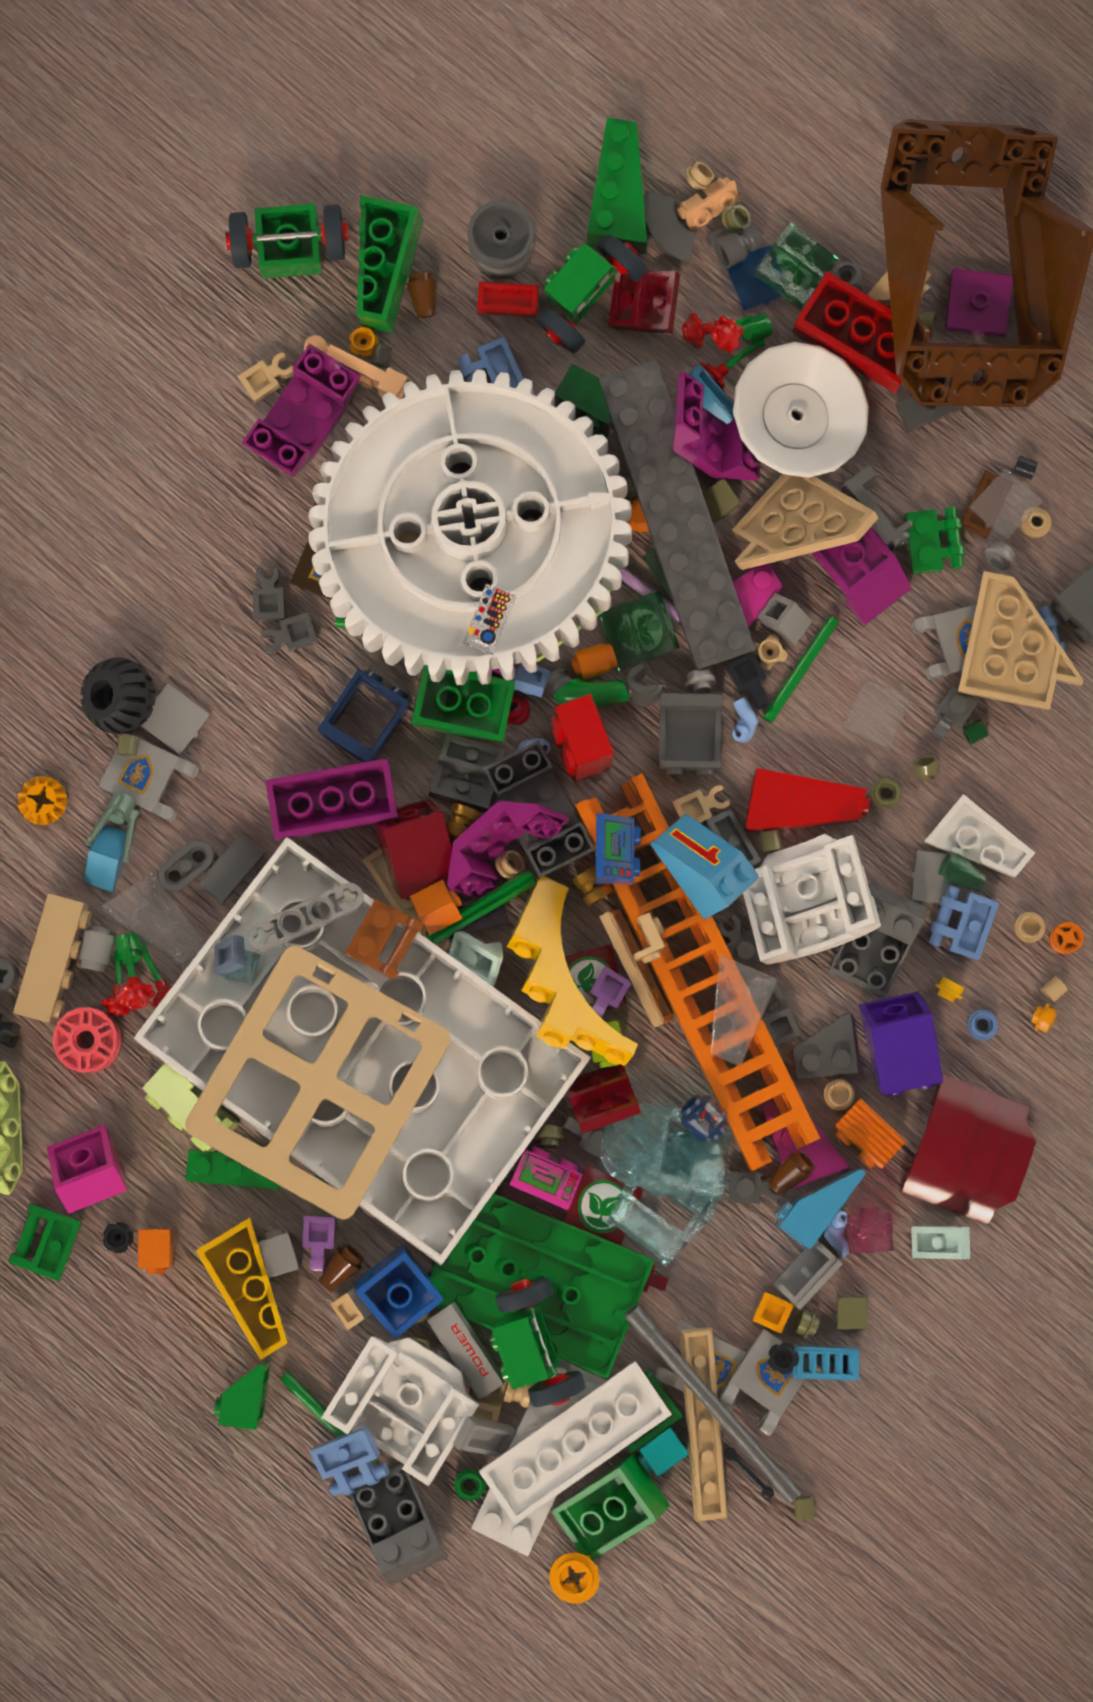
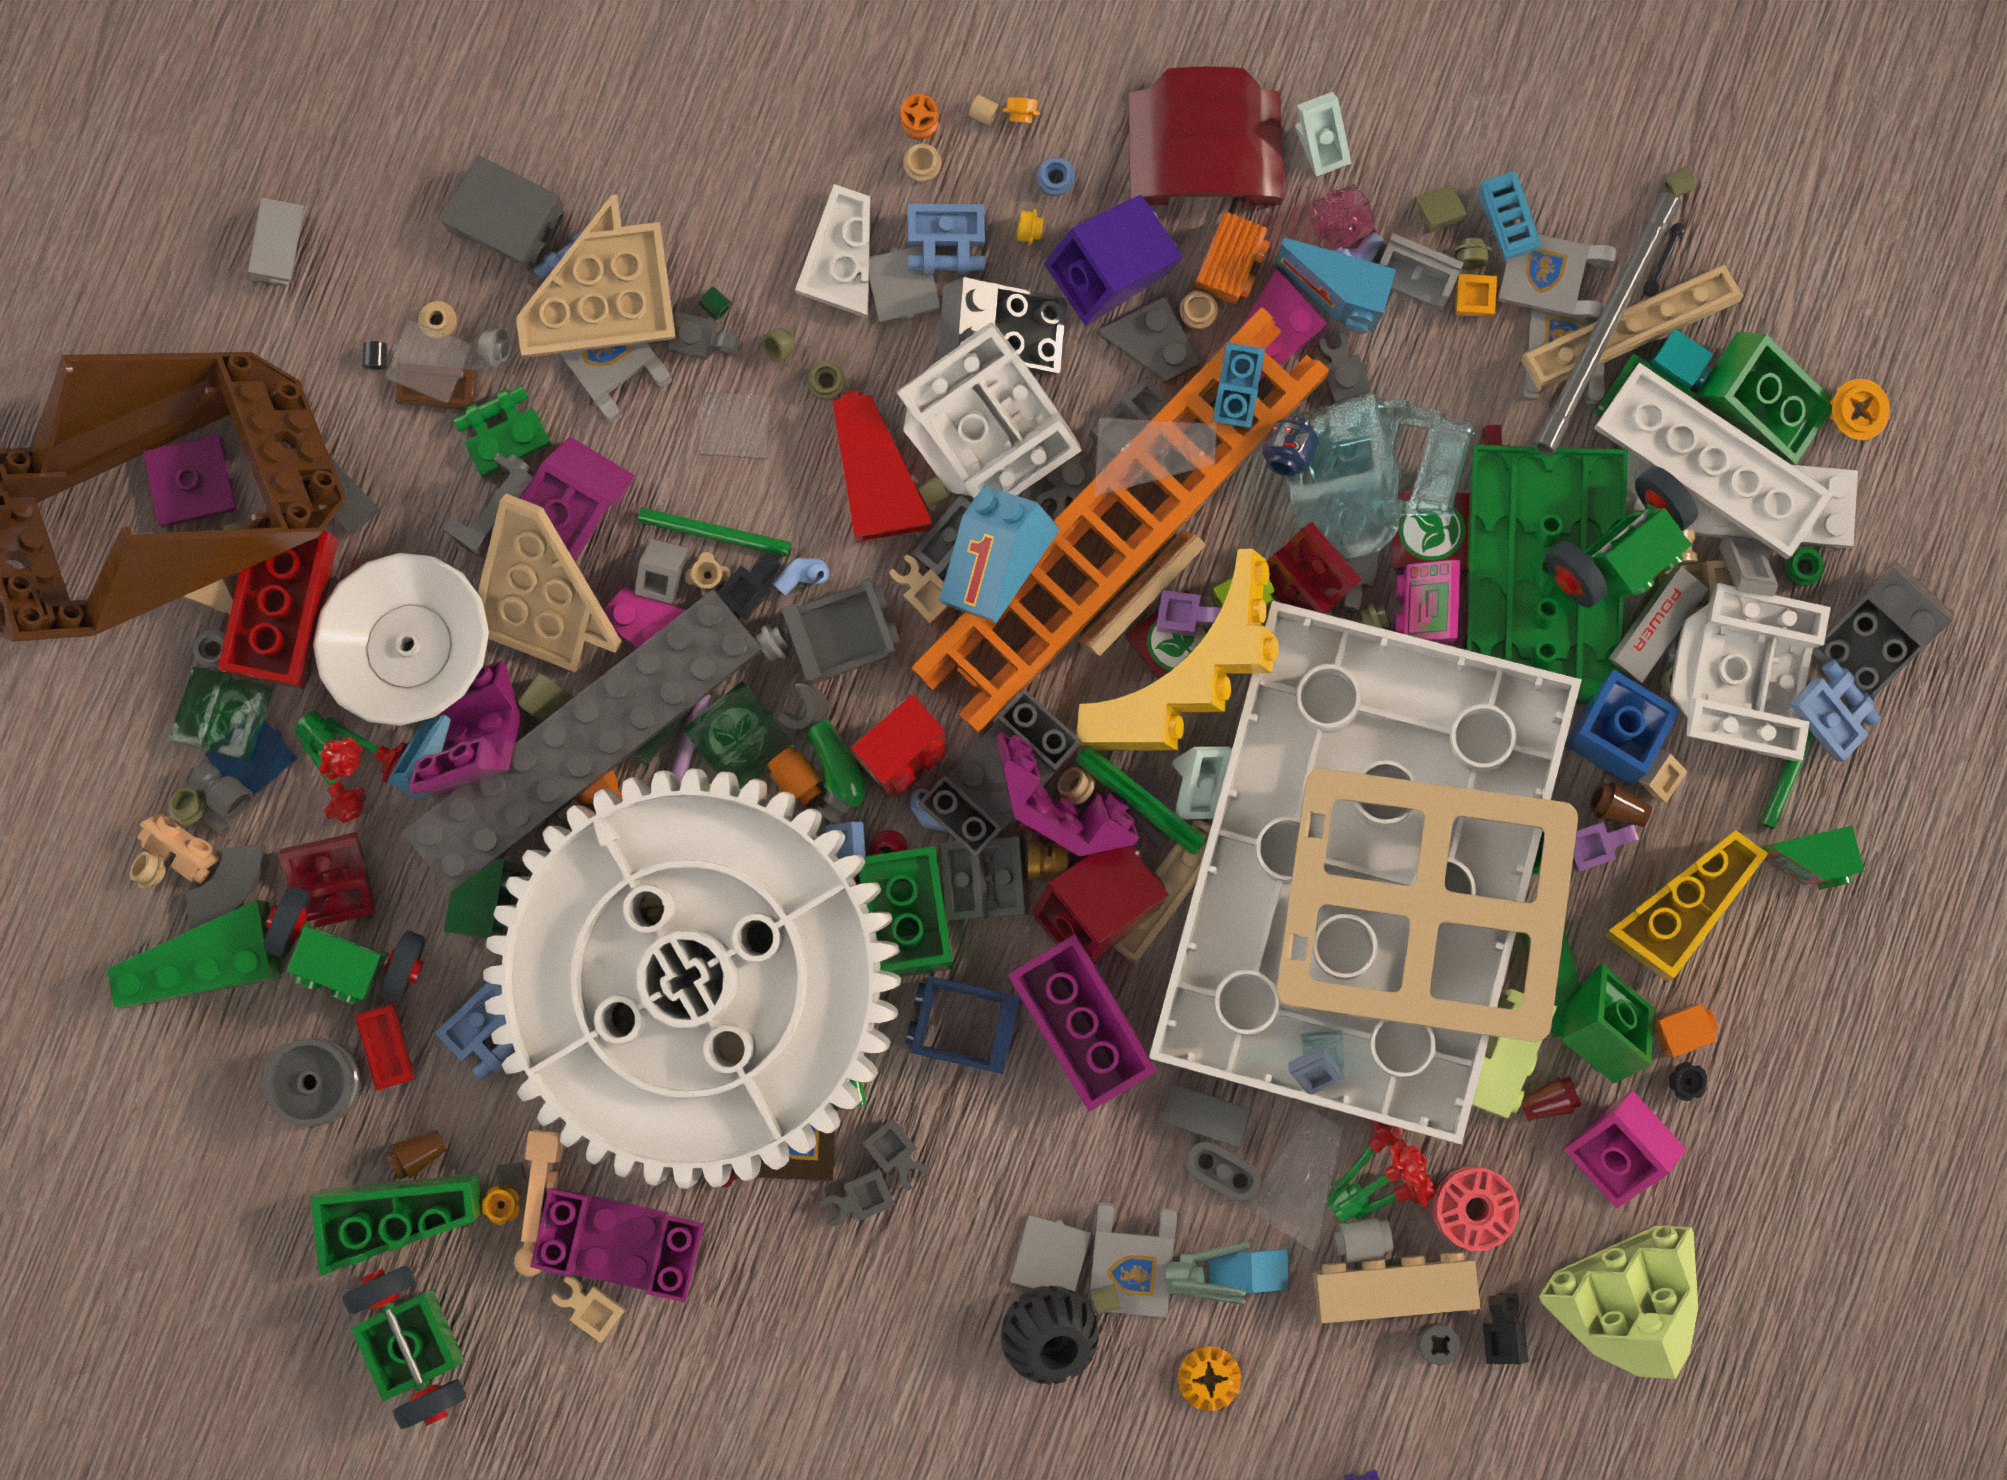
camera: 110 degrees left, 0 degrees up
green plate [8,1203,83,1281] -> none
light grey beam [248,883,364,952] -> none
light grey brick [258,1228,301,1278] -> none
dark orange plate [345,898,425,980] -> none
orange brick [410,880,463,935] -> none
tile [463,584,516,655] -> none
pearl gold wheel [572,866,614,907] -> none
blue slope [596,814,640,884] -> none
tan bracket [633,912,665,964] -> none
reddish brown cone [768,1150,815,1195] -> none
black plate [768,1342,799,1374] -> none
clear green cone [938,853,987,892] -> none
none -> dark azure slope [1212,342,1265,428]
none -> dark red cone [1521,1076,1582,1122]
none -> green slope [1561,963,1655,1084]

